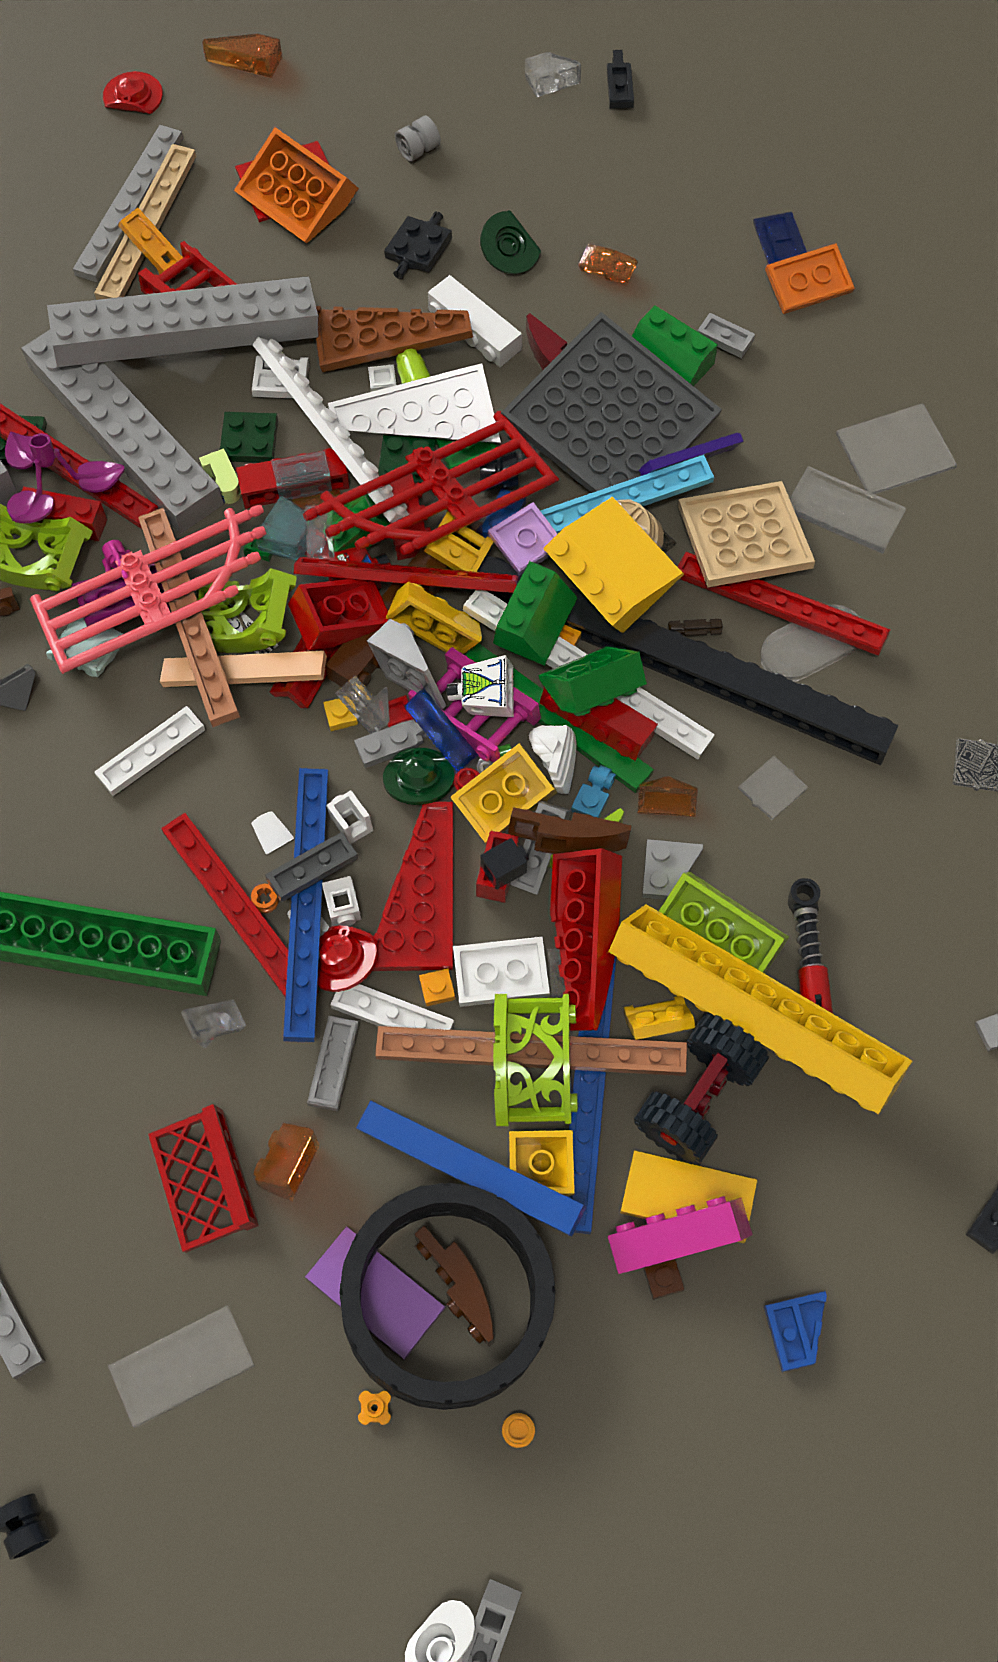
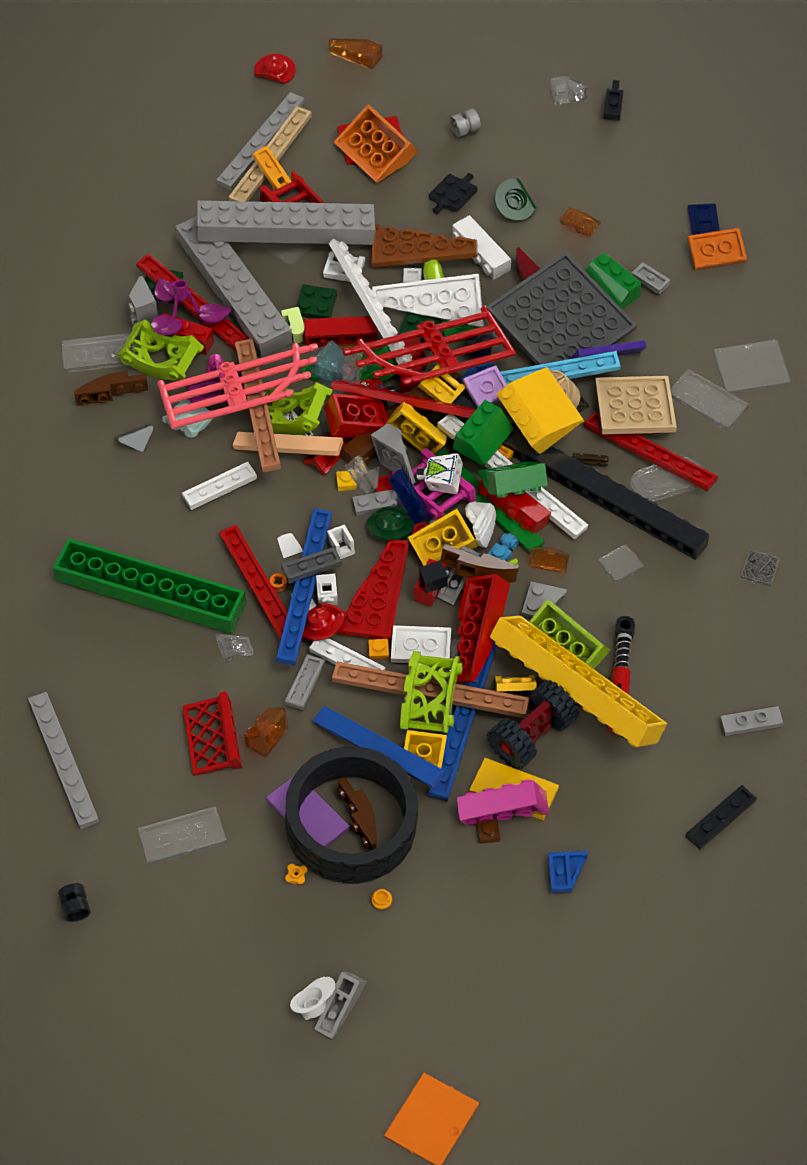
camera: 10 degrees right, 10 degrees down
clear light blue panel [271,451,332,501] -> none

